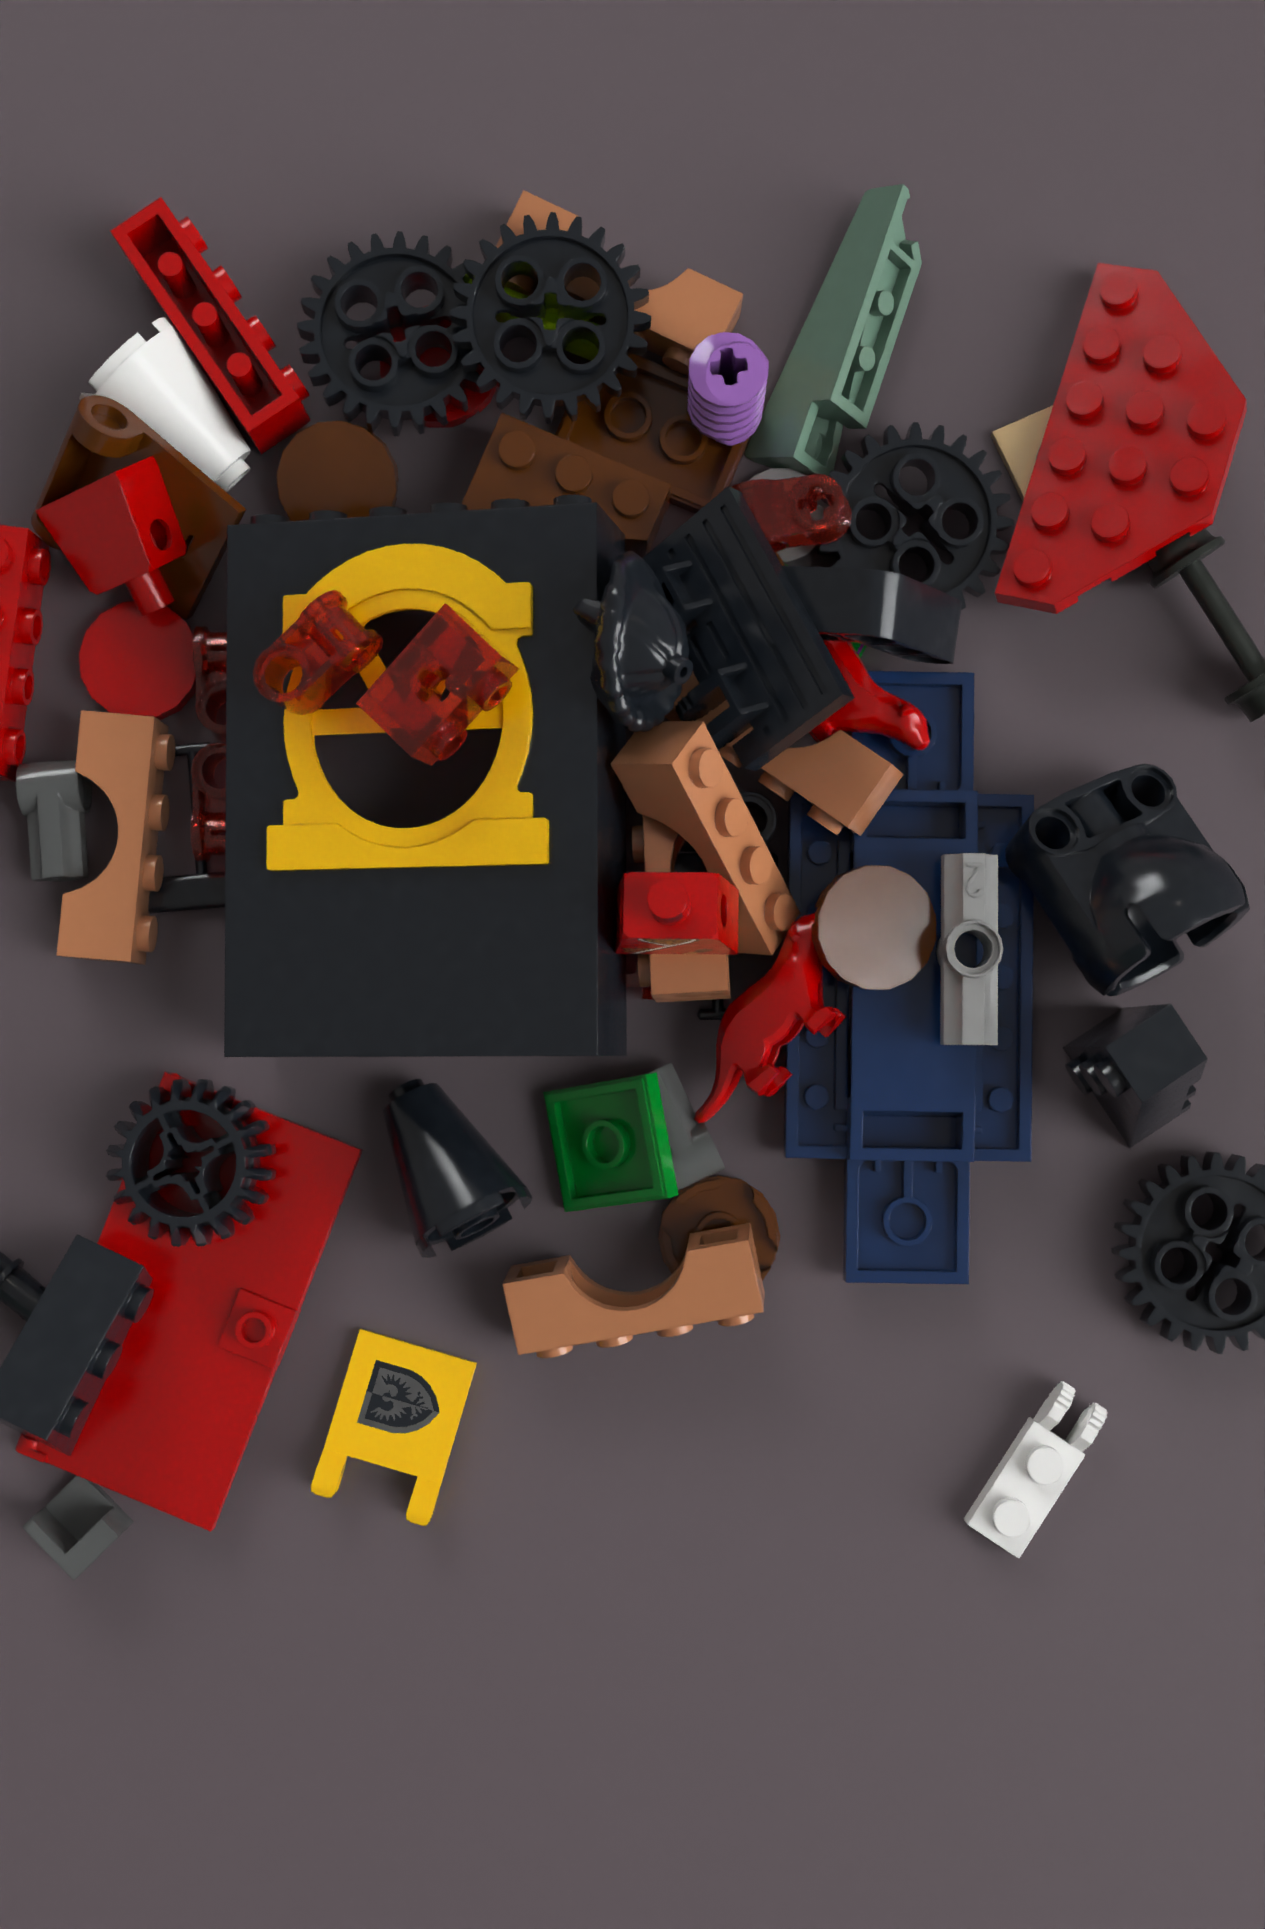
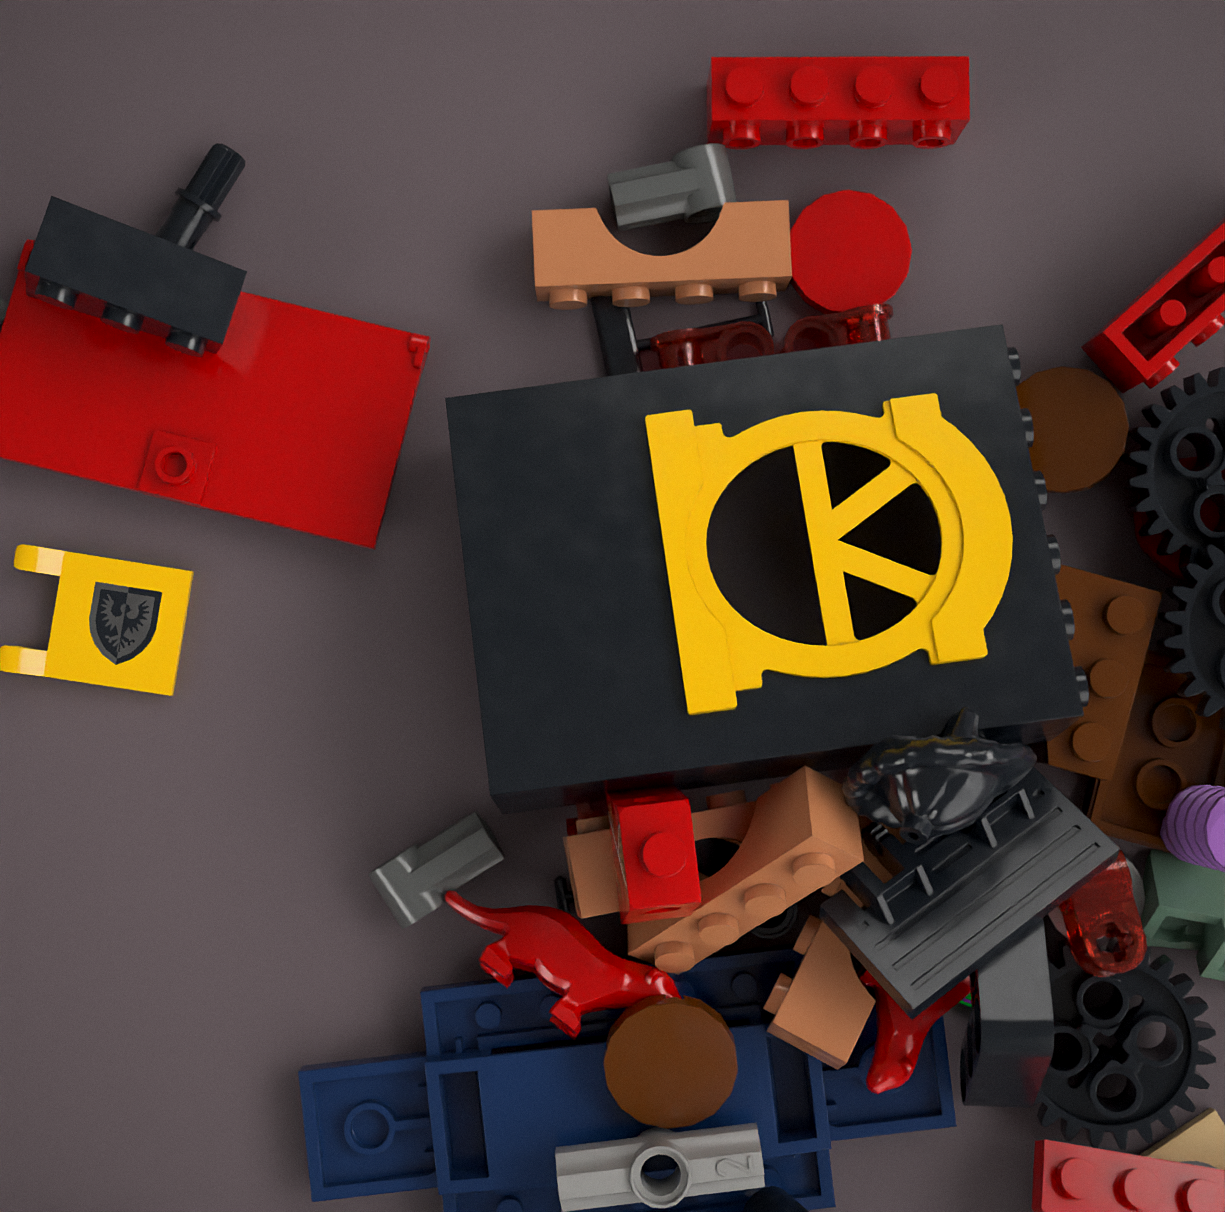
camera: 80 degrees right, 0 degrees up
reddish brown door [31,395,246,620] -> none
red torso [35,455,187,616] -> none
white cone [79,316,251,492] -> none
black gear [106,1079,276,1247] -> none
clear red piece [253,590,383,715] -> none
clear red brick [356,603,519,766] -> none
black cone [383,1079,533,1258] -> none
nougat arch [502,1223,765,1358] -> none
green tile [543,1072,679,1212] -> none
reddish brown tile [658,1175,781,1281] -> none

